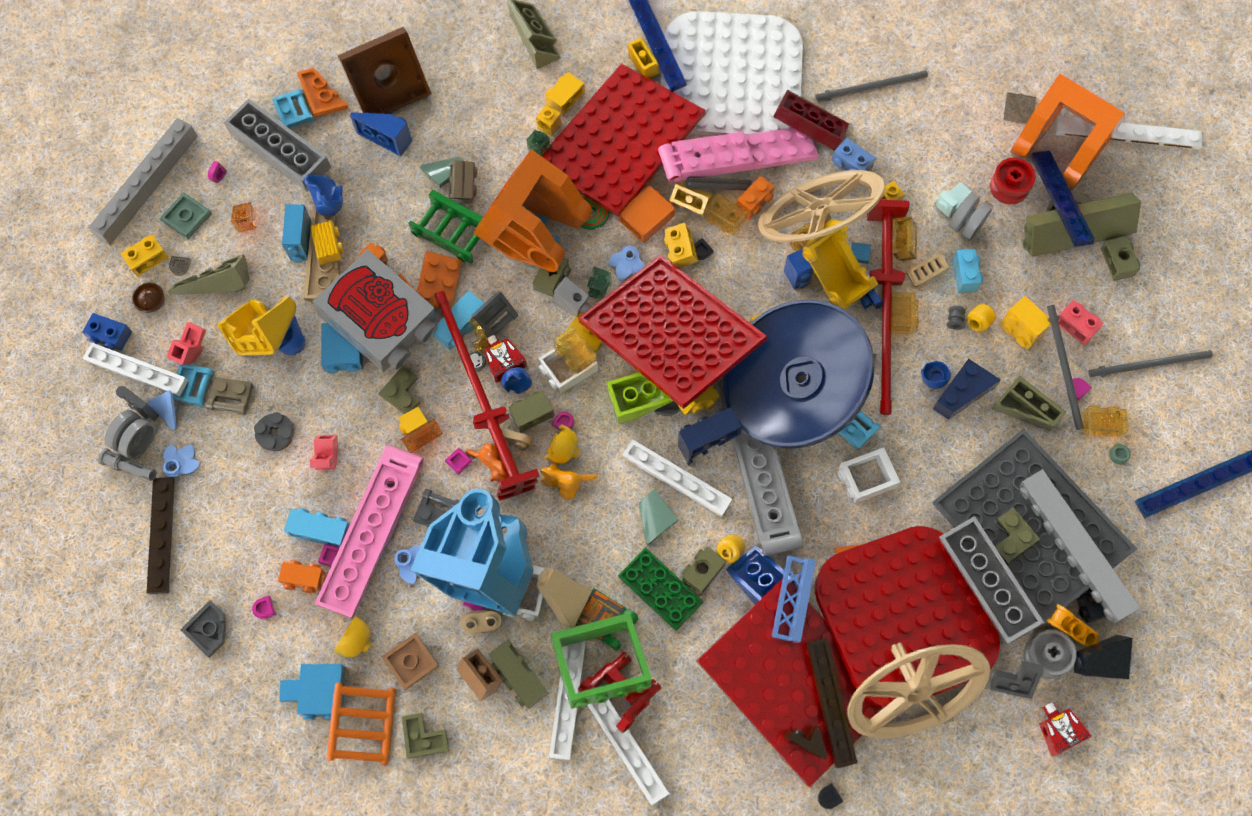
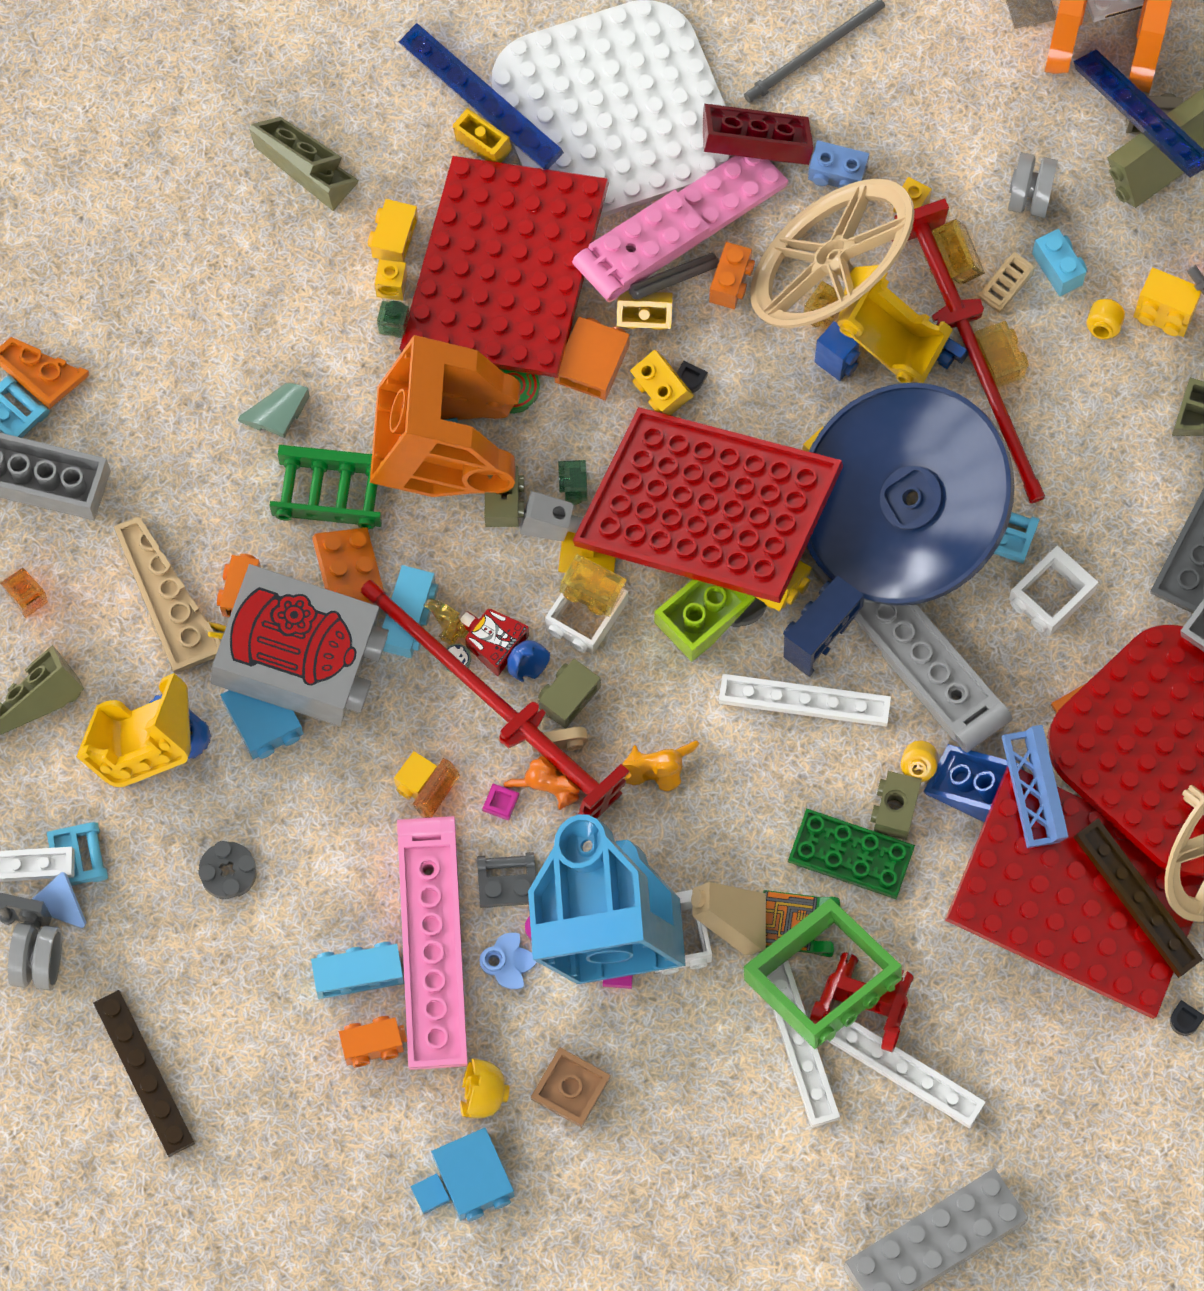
camera: 25 degrees left, 0 degrees up
light grey pin [98,448,157,481] -> none
light blue plate [163,444,200,478] -> none
coral brick [167,322,207,365] -> none
dark grey plate [180,600,226,658] -> none
dark tan plate [206,377,253,415] -> none
dark pink tile [252,596,276,619] -> none
dark azure brick [282,204,312,262] -> none
blue piece [304,174,343,217] -> none
yellow brick [310,221,344,265] -> none
coral brick [310,435,338,470] -> none
dark pink tile [318,544,339,567] -> none
orange bar [327,682,396,766] -> none
reddish brown piece [337,27,432,114] -> none
blue slope [350,112,412,157] -> none
olive plate [378,366,420,414] -> none
olive plate [401,713,449,759] -> none
dark tan brick [449,160,478,200] -> none
medium nougat brick [456,649,503,701] -> none
tan plate [461,609,502,633] -> none
dark grey plate [472,291,519,338] -> none
olive wedge [489,639,548,709] -> none
yellow cylinder [545,424,580,464] -> none
dark pink tile [551,412,574,431] -> none
light blue plate [608,246,644,281] -> none
sand green slope [639,489,678,545] -> none
clear yellow brick [705,194,748,236] -> none
dark brown slope [783,725,827,759] -> none
dark azure tile [851,242,871,264] -> none
blue hair [921,361,951,389] -> none
dark blue wedge [933,358,1001,420] -> none
light aqua bracket [935,182,972,217] -> none
dark grey bush [947,306,966,330] -> none
red wheel [989,158,1036,205] -> none

